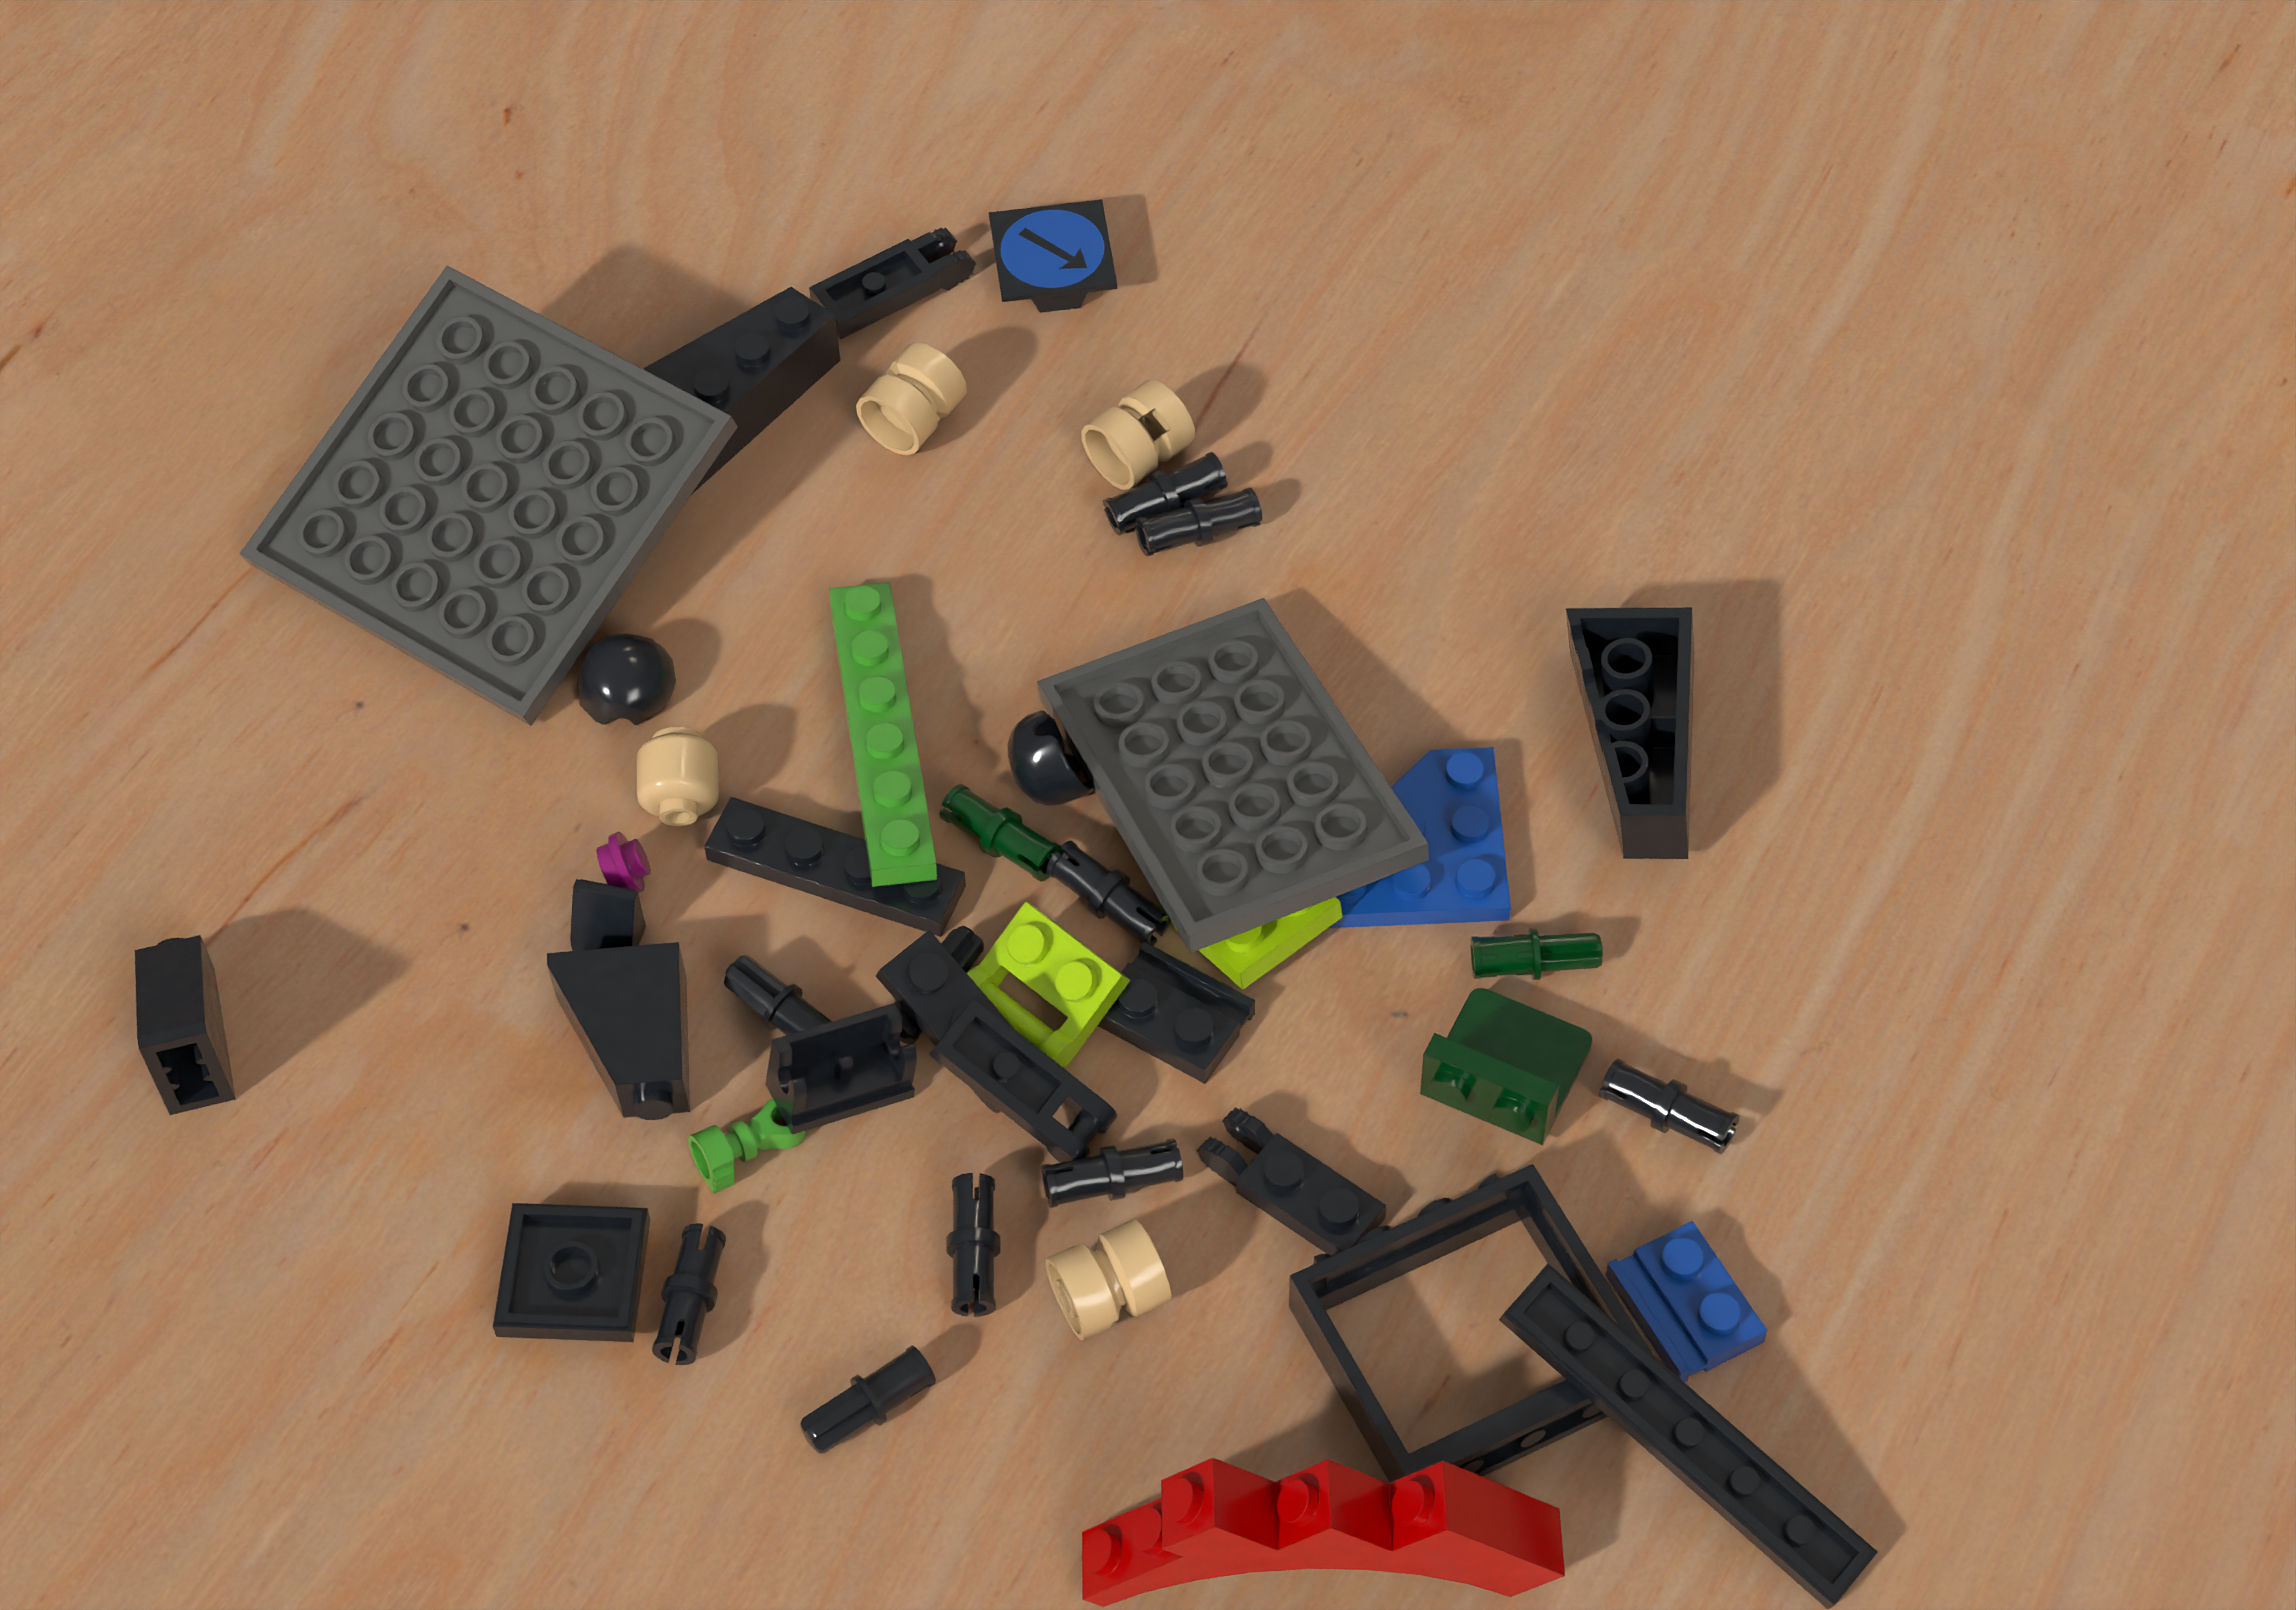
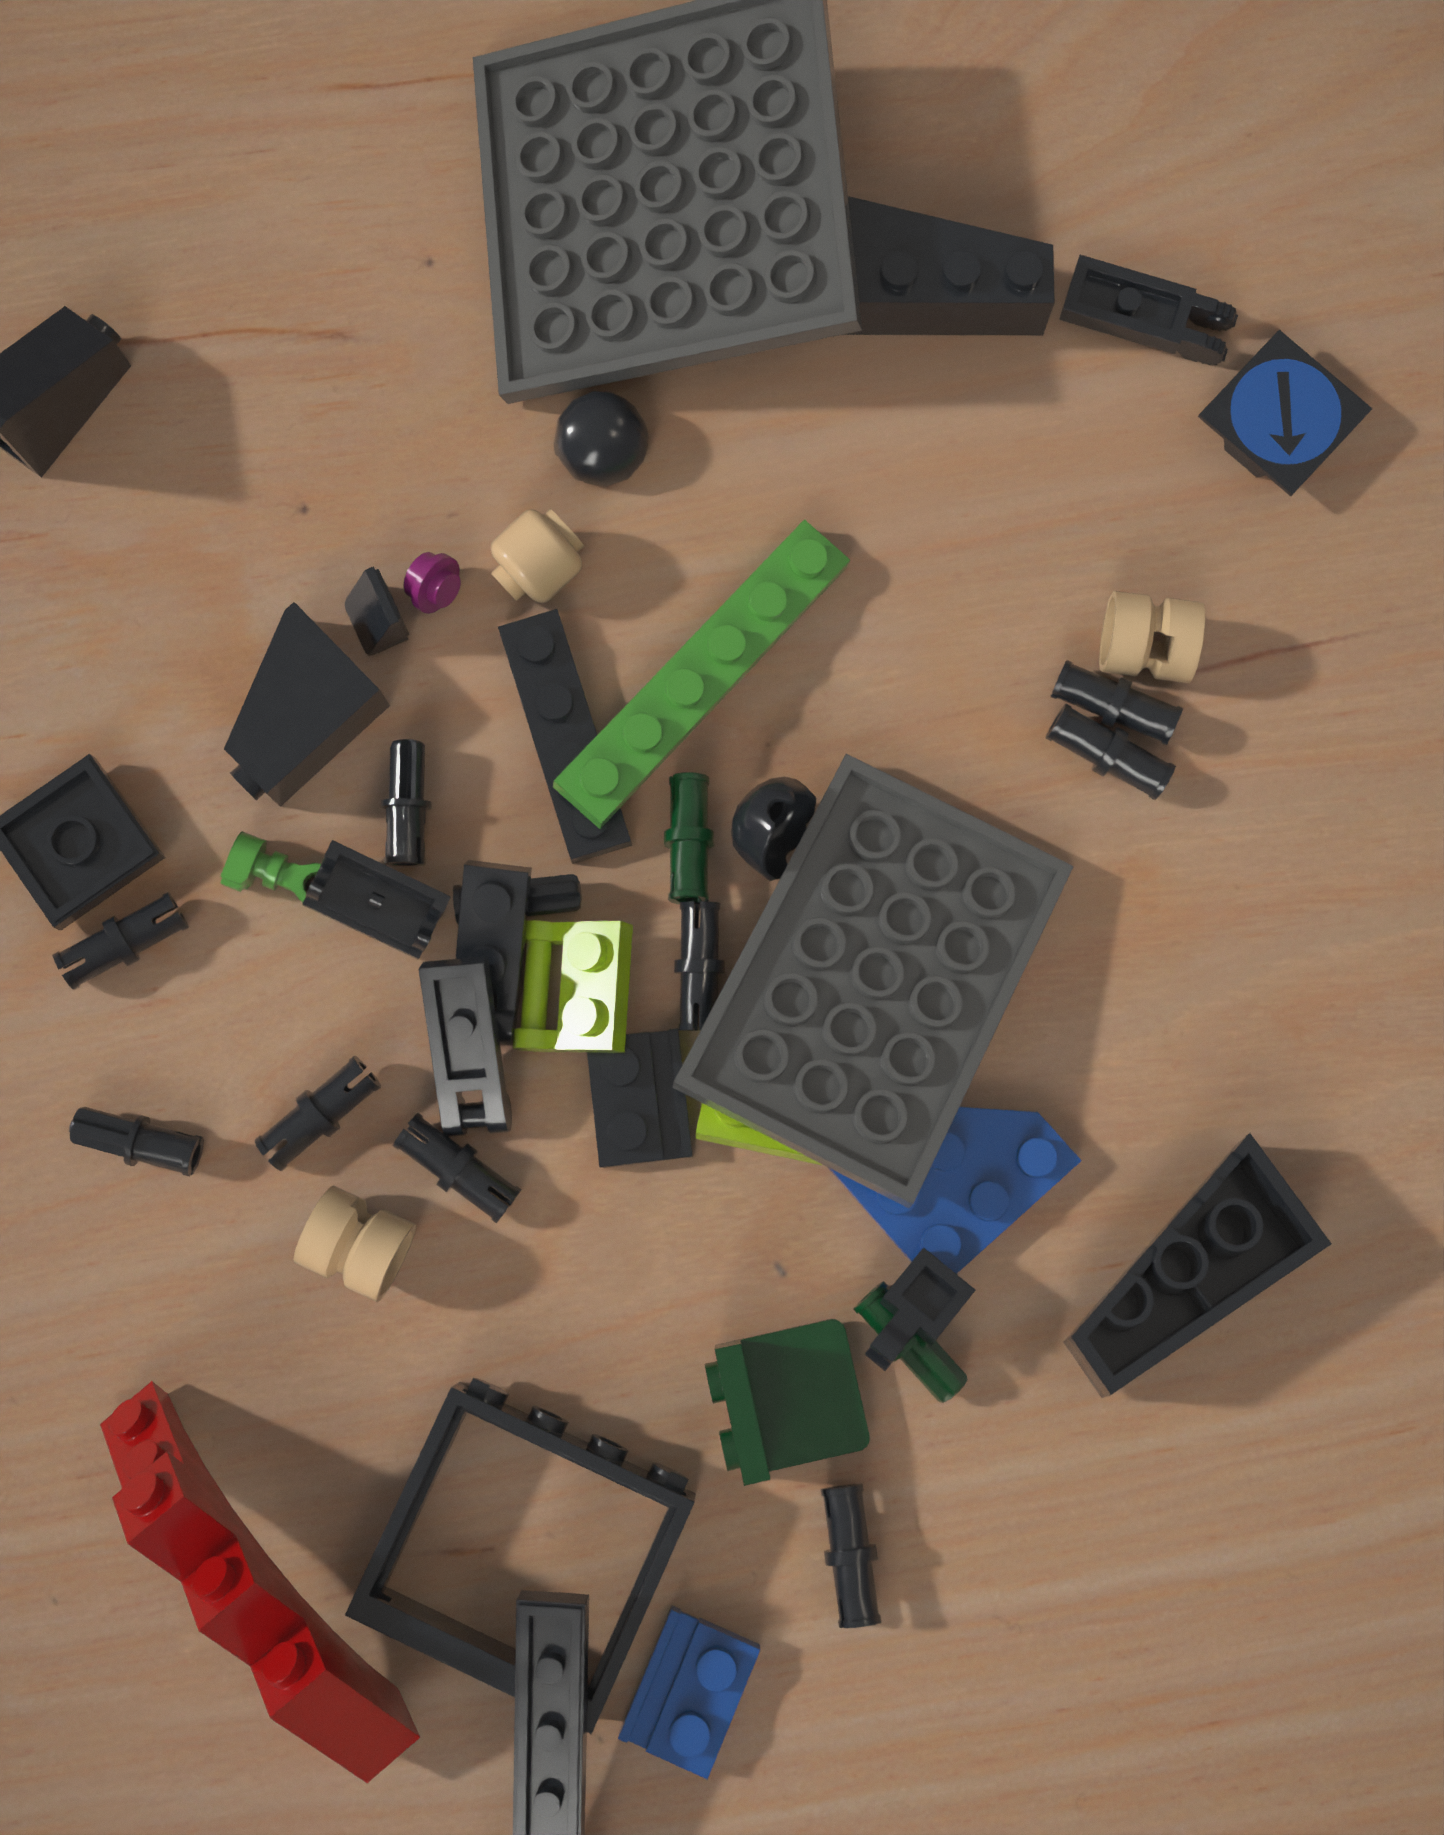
camera: 50 degrees right, 25 degrees up
tan wheel [856,342,967,455] -> none
black hinge [1197,1107,1386,1256] -> none
none -> black plate [865,1247,976,1371]

